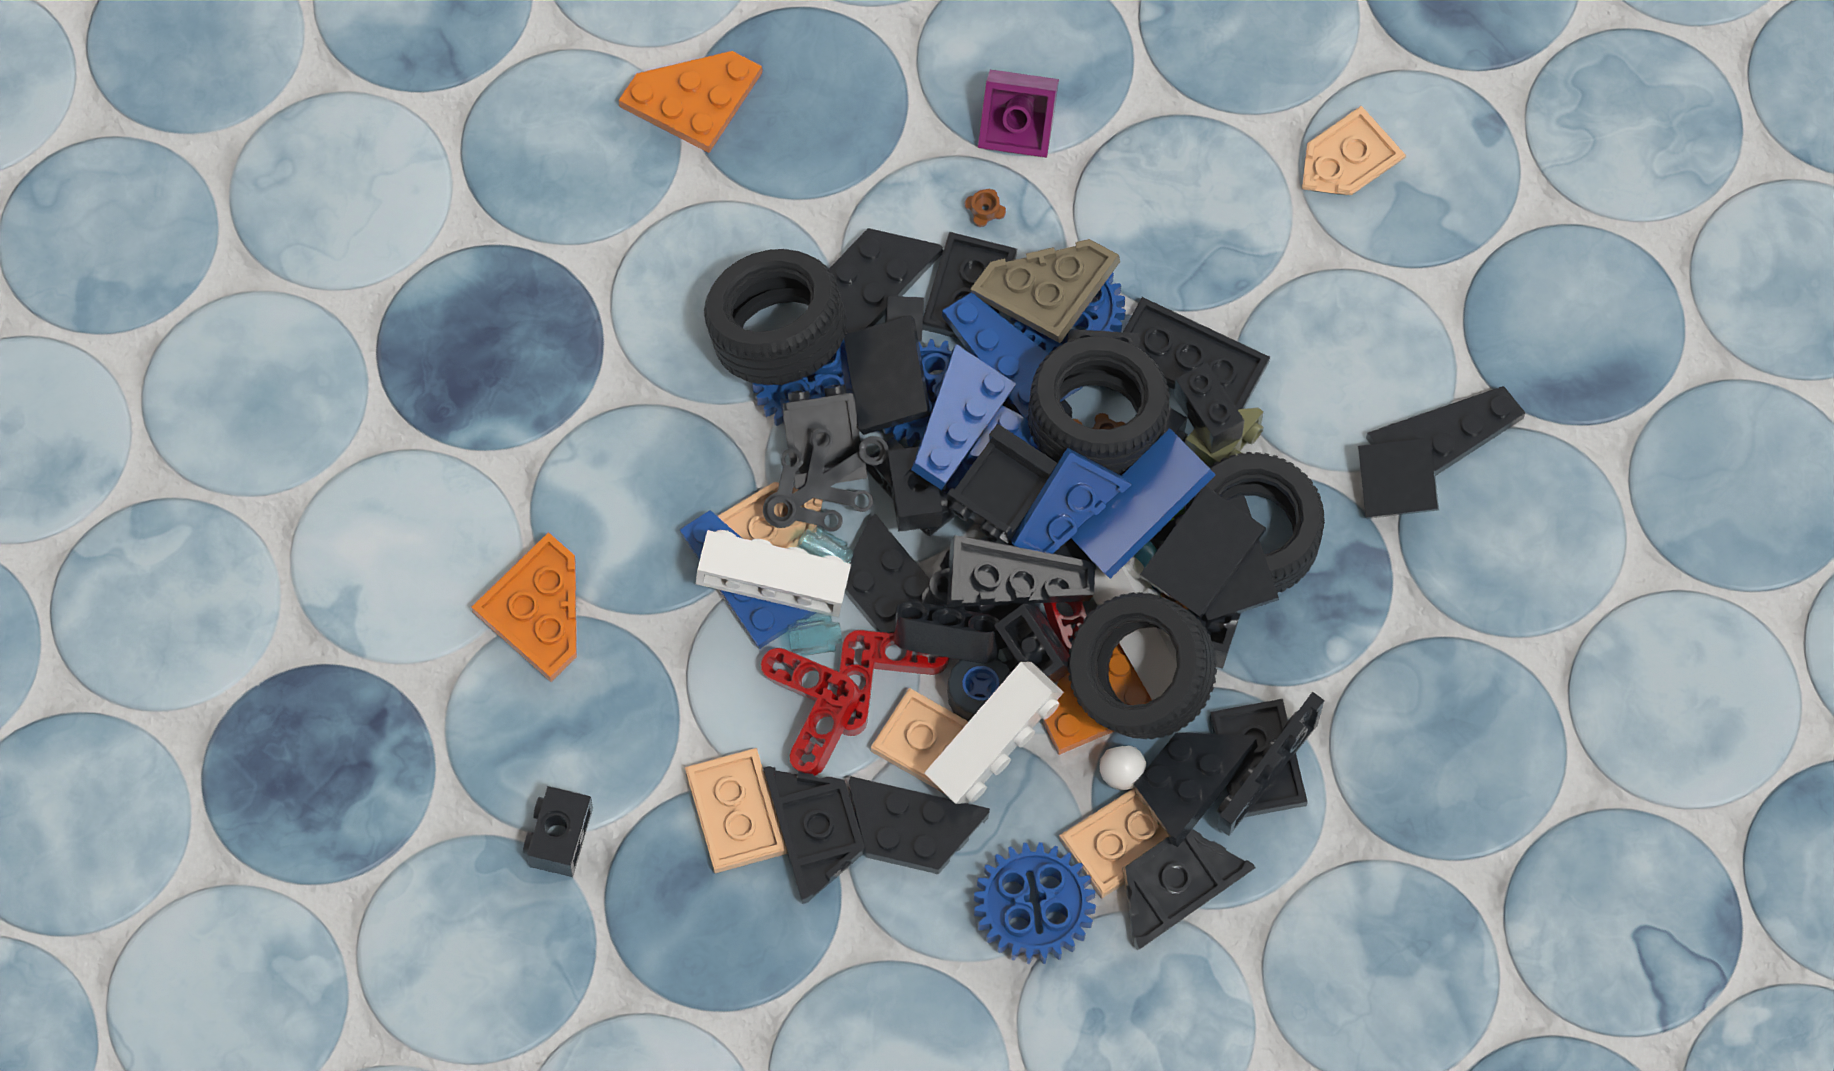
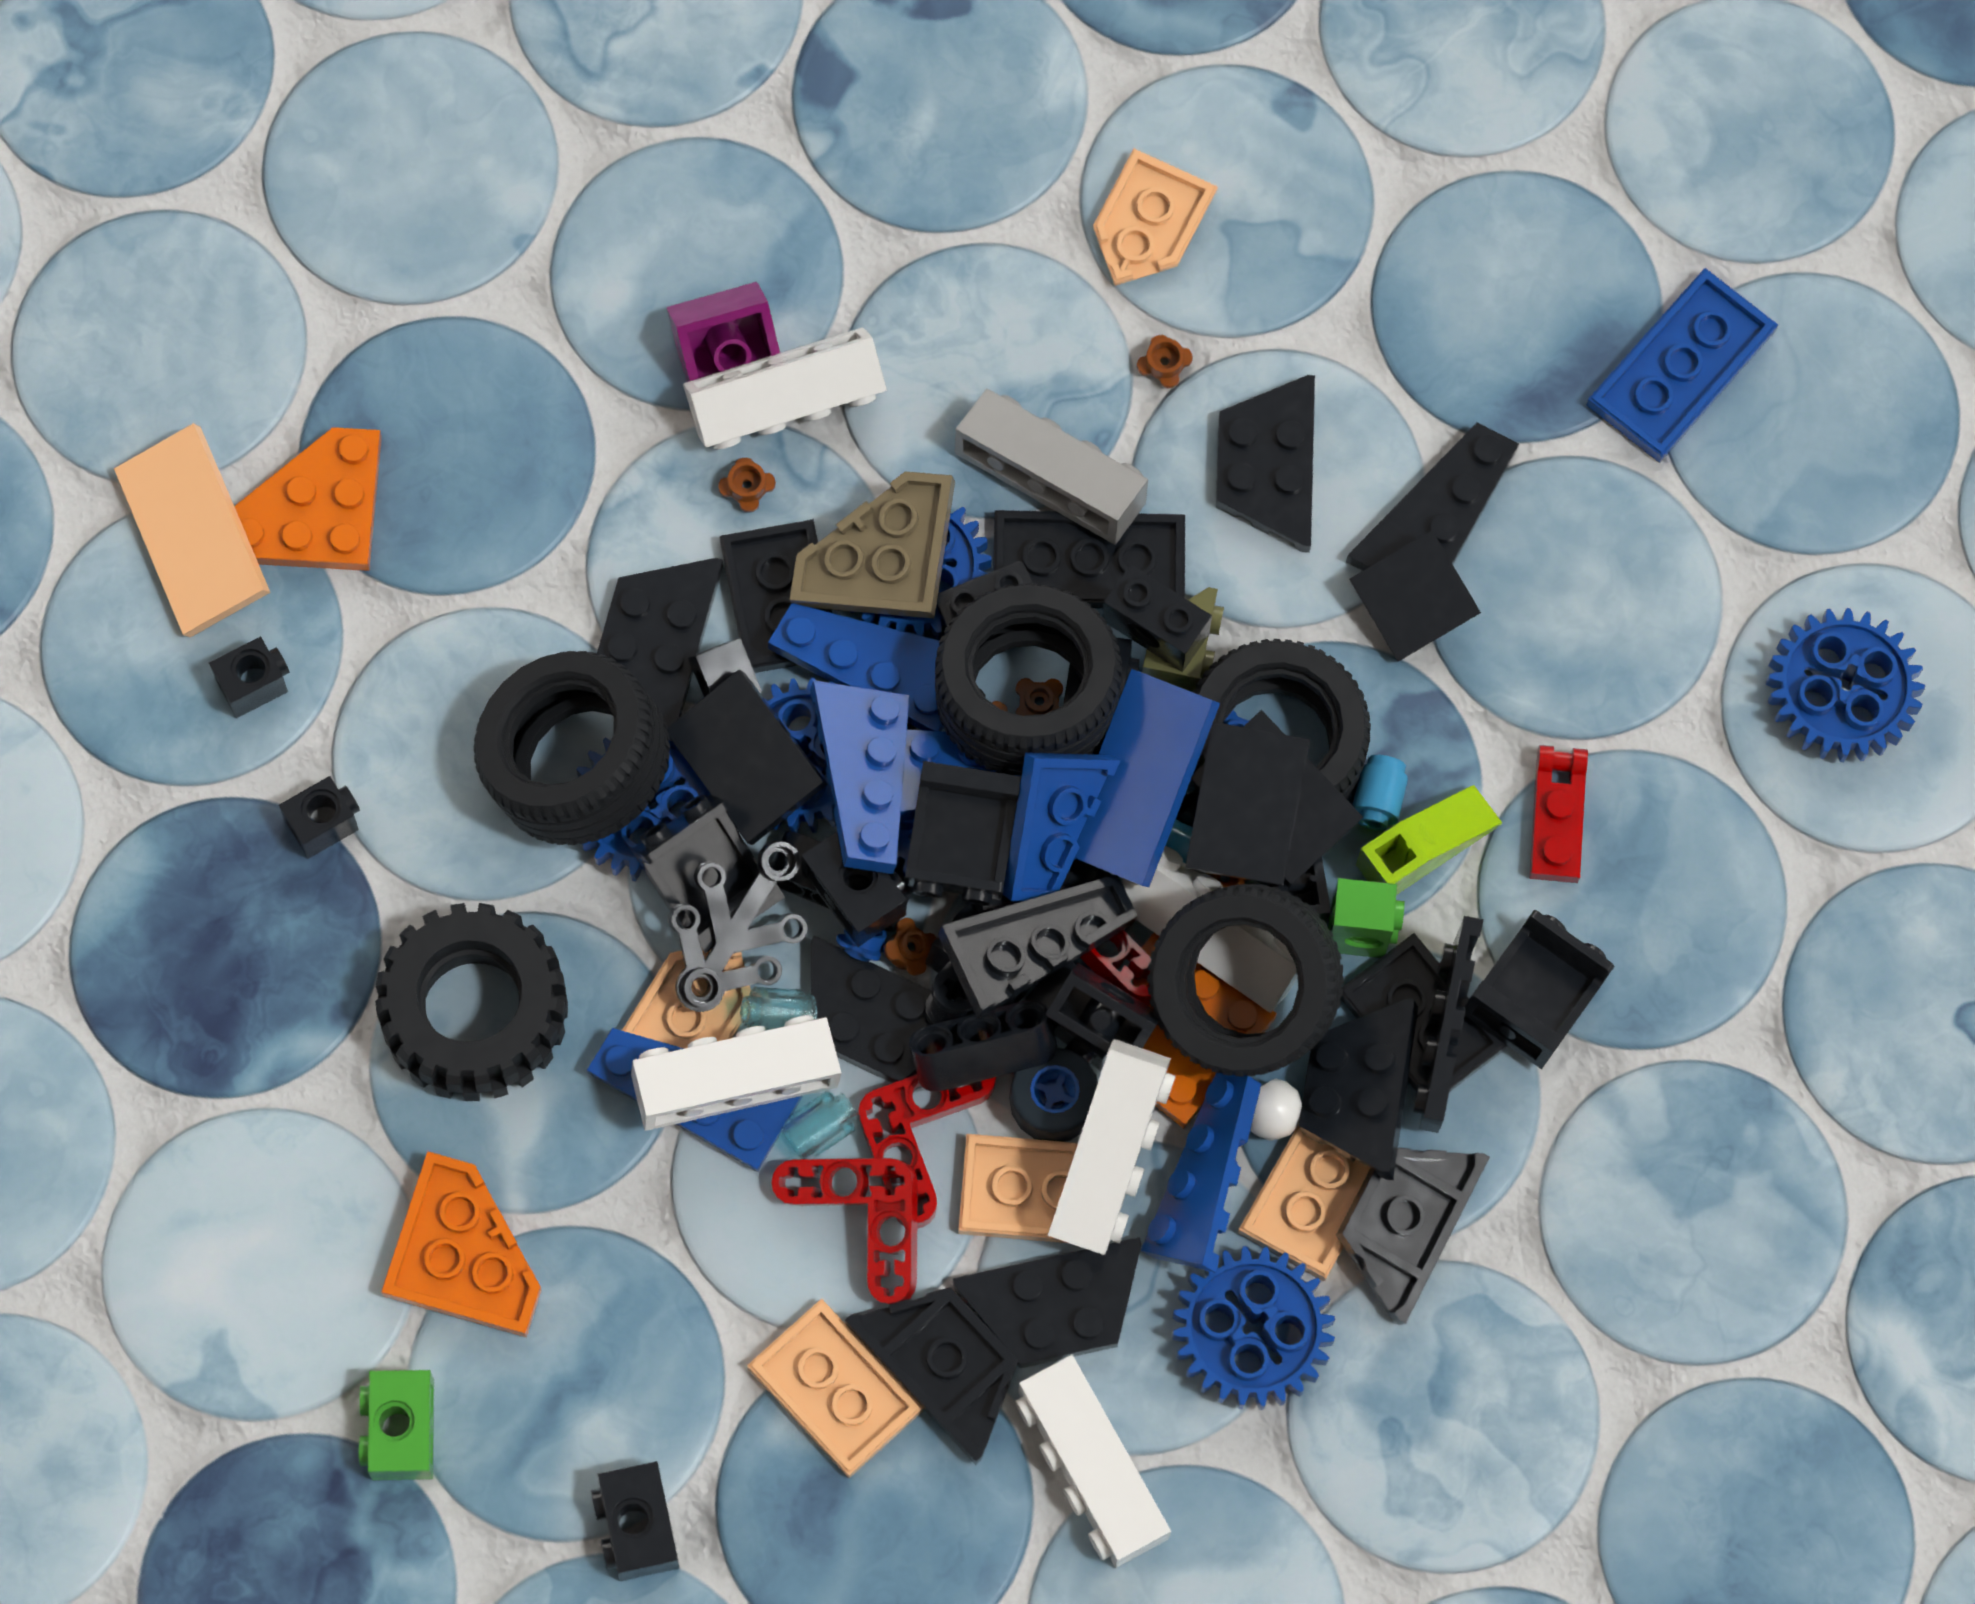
camera: 30 degrees left, 5 degrees up
none -> light nougat tile [114,423,271,638]
none -> black brick [209,636,290,718]
none -> black brick [279,776,360,859]
none -> bright green brick [359,1370,434,1481]
none -> black tyre [375,903,568,1101]
none -> white brick [683,327,887,449]
none -> blue plate [836,929,887,961]
none -> dark orange plate [884,918,936,976]
none -> light grey brick [955,388,1148,545]
none -> white brick [1015,1354,1171,1568]
none -> dark orange plate [1137,335,1193,388]
none -> blue wing [1140,1073,1261,1273]
none -> black wing [1216,375,1315,553]
none -> bright green brick [1328,878,1405,958]
none -> dark azure brick [1352,755,1408,830]
none -> lime slope [1356,785,1502,895]
none -> black panel [1465,910,1615,1070]
none -> red plate [1529,745,1588,883]
none -> blue tile [1586,268,1778,463]
none -> blue gear [1766,608,1925,763]

